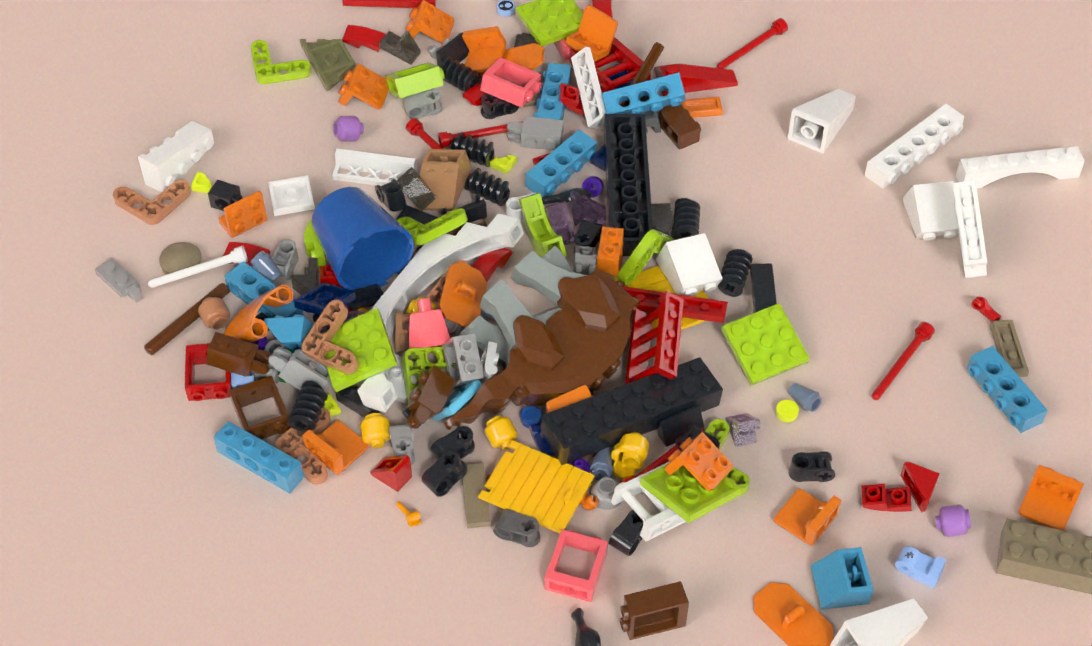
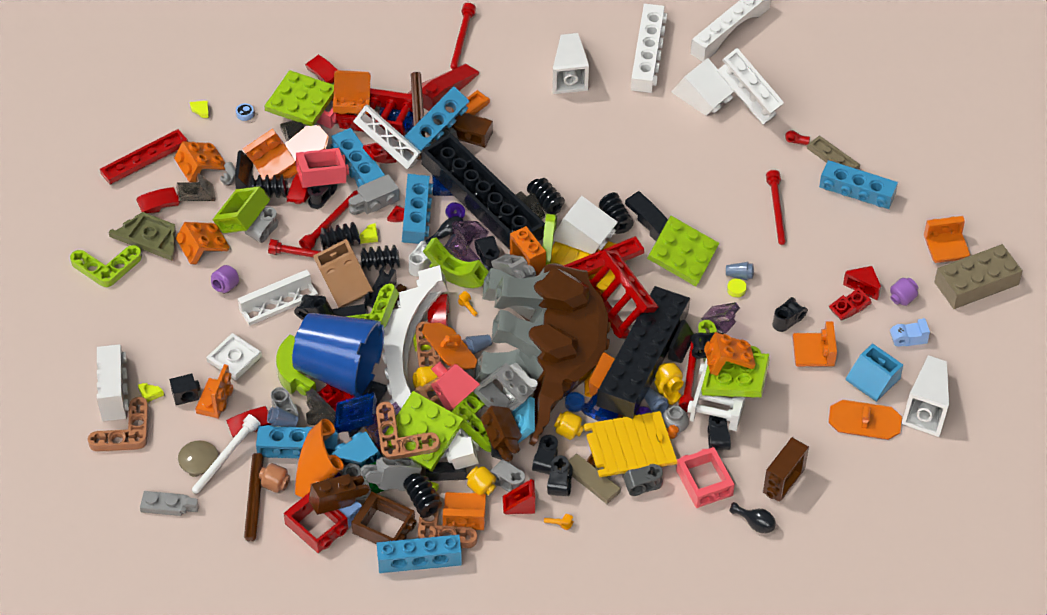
camera: 40 degrees left, 0 degrees up
clear smoke slope [397,167,437,211] -> none

